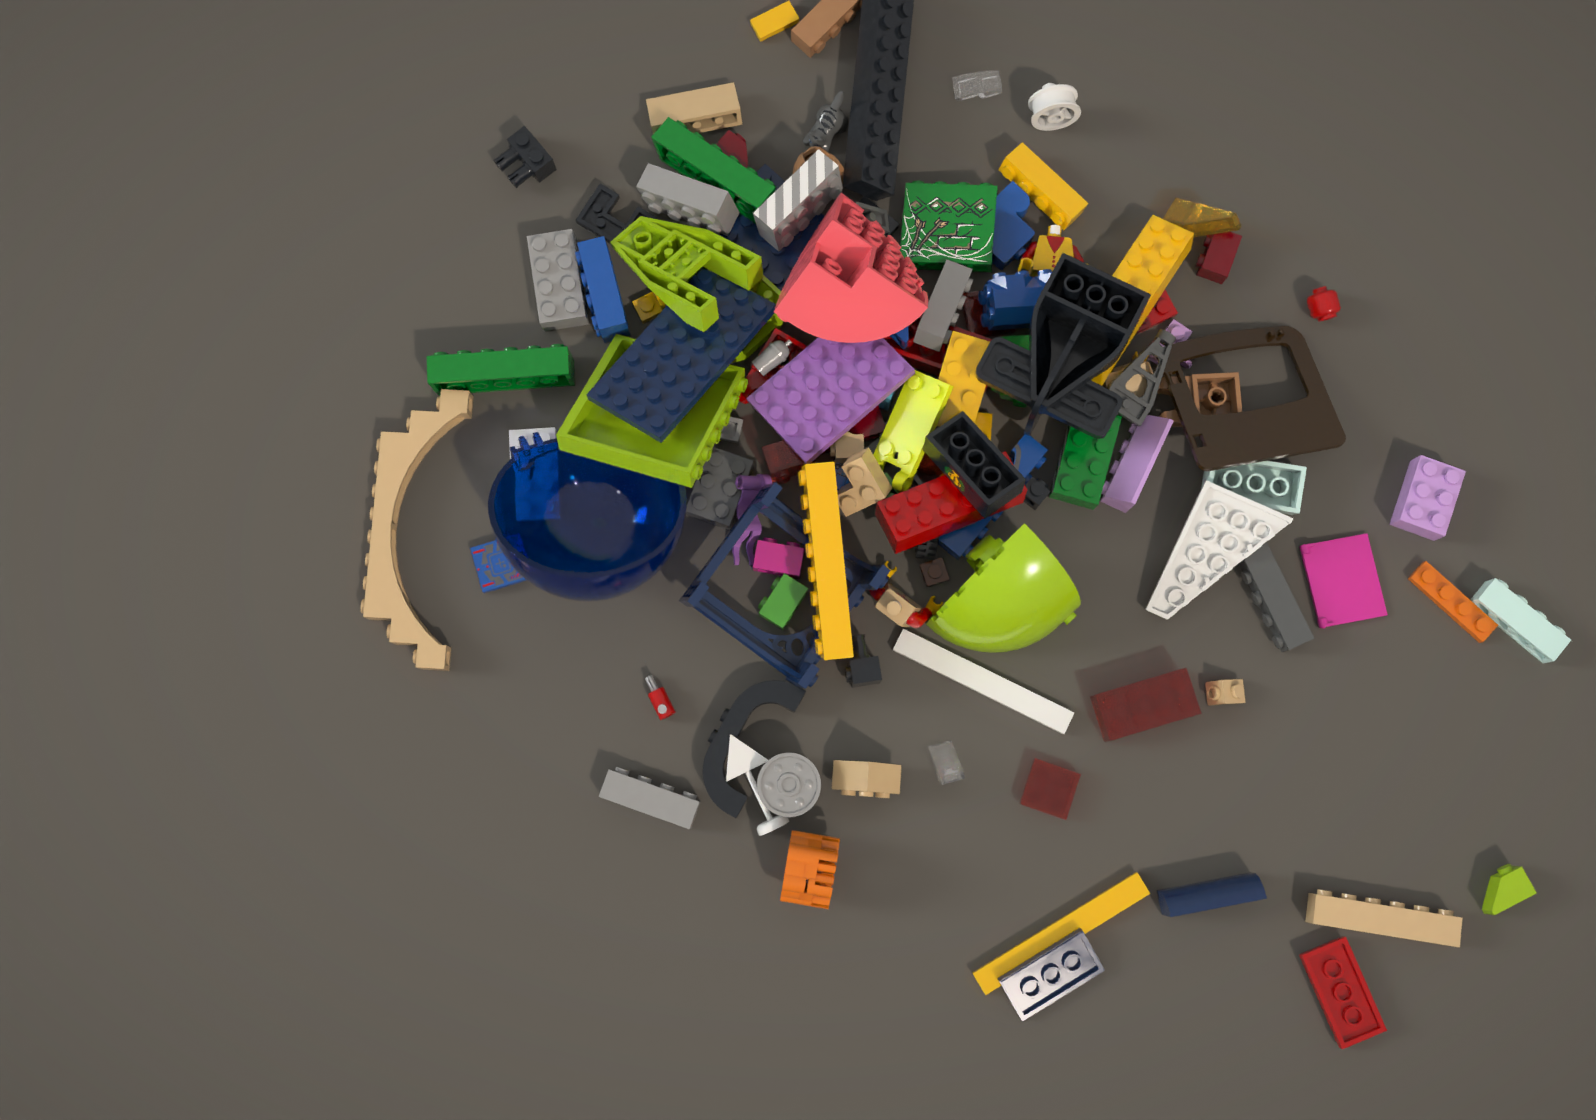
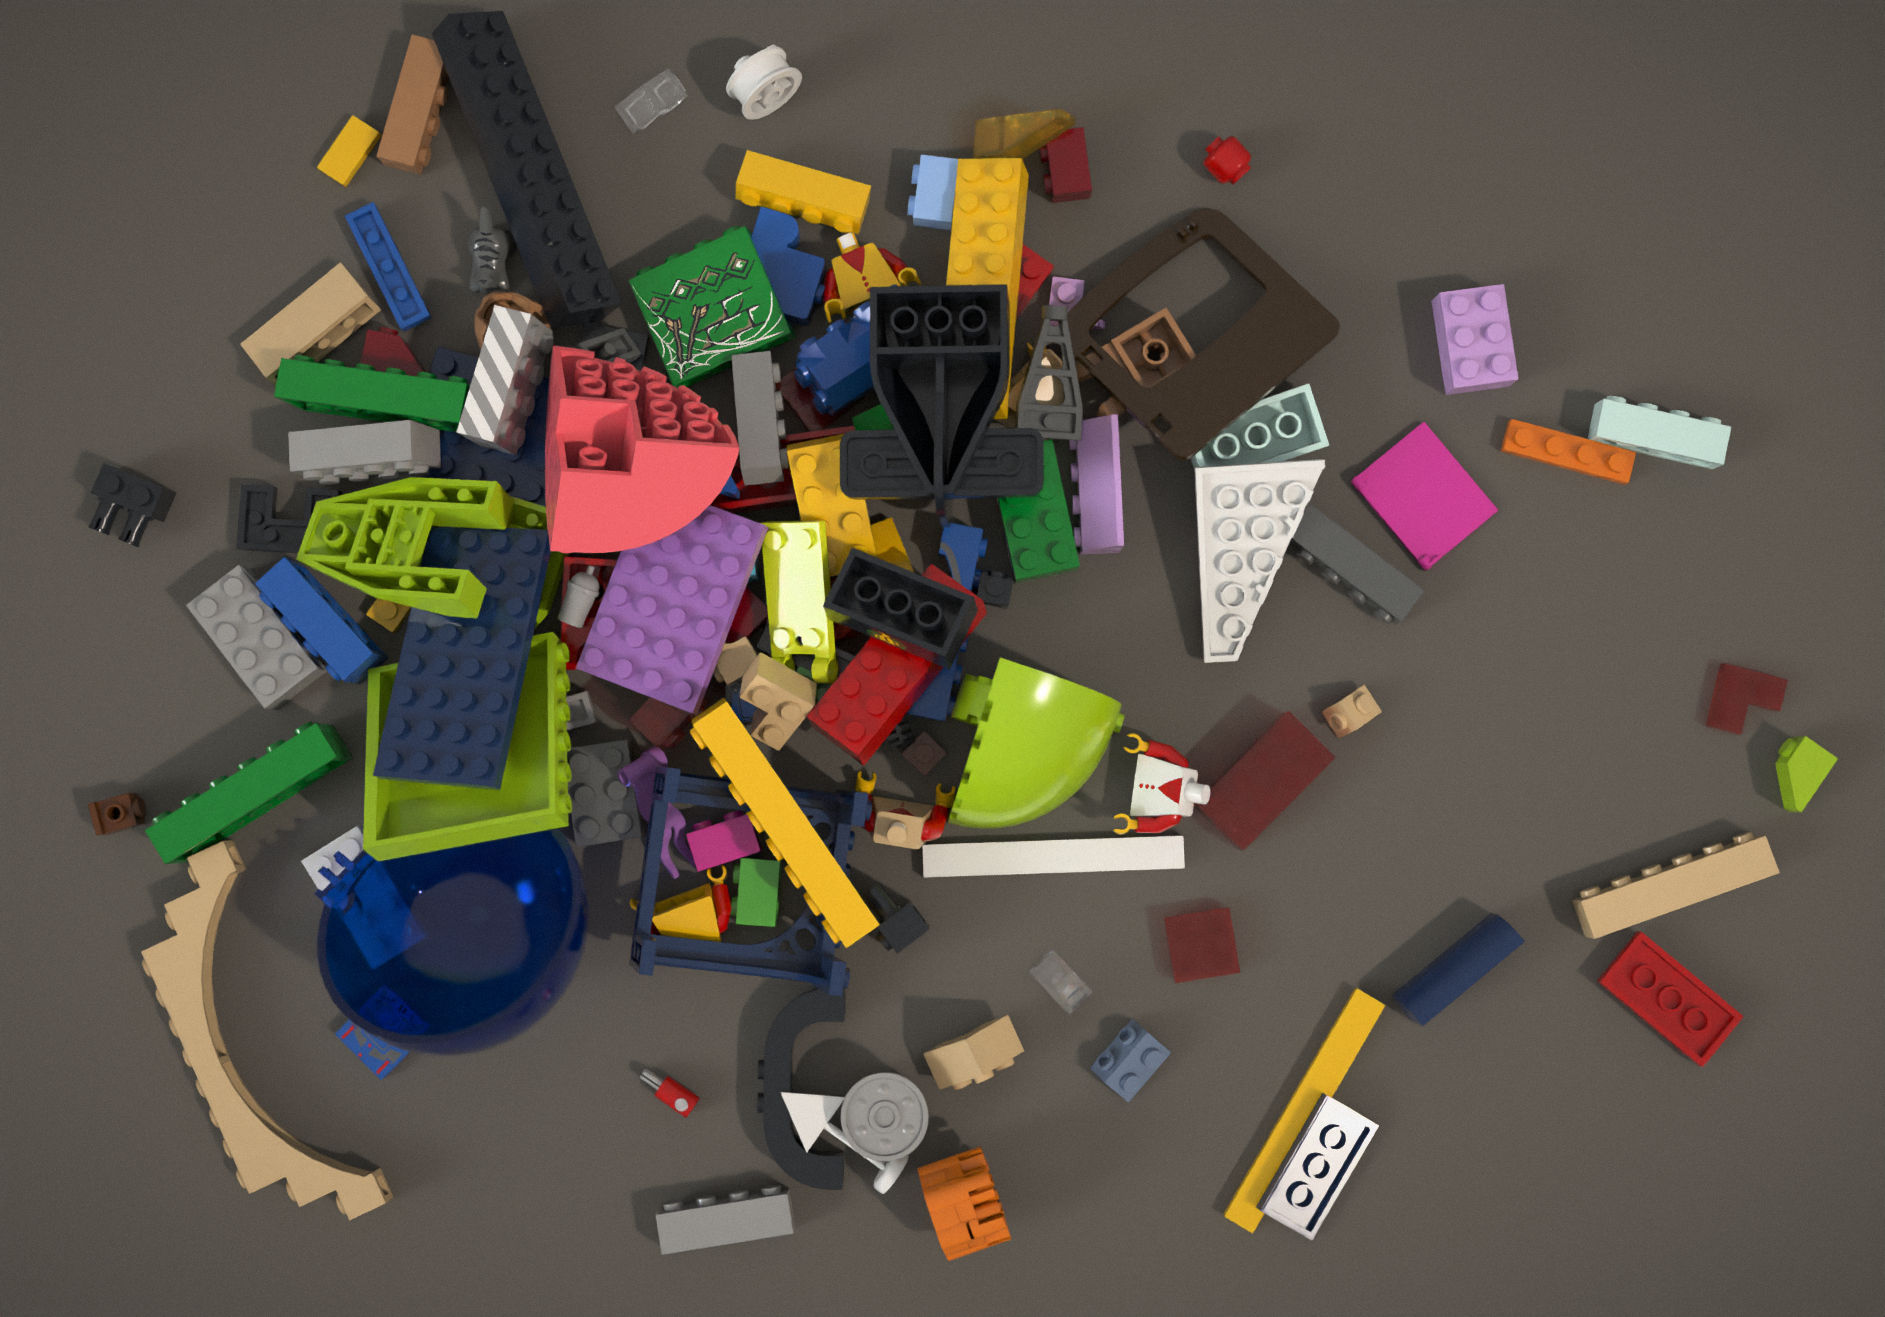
camera: 30 degrees left, 5 degrees up
none -> reddish brown brick [88,793,146,836]
none -> blue plate [345,202,432,332]
none -> yellow torso [629,864,732,942]
none -> light blue brick [907,154,958,230]
none -> sand blue bracket [1091,1020,1171,1103]
none -> torso [1113,733,1210,835]
none -> clear red plate [1705,664,1788,735]

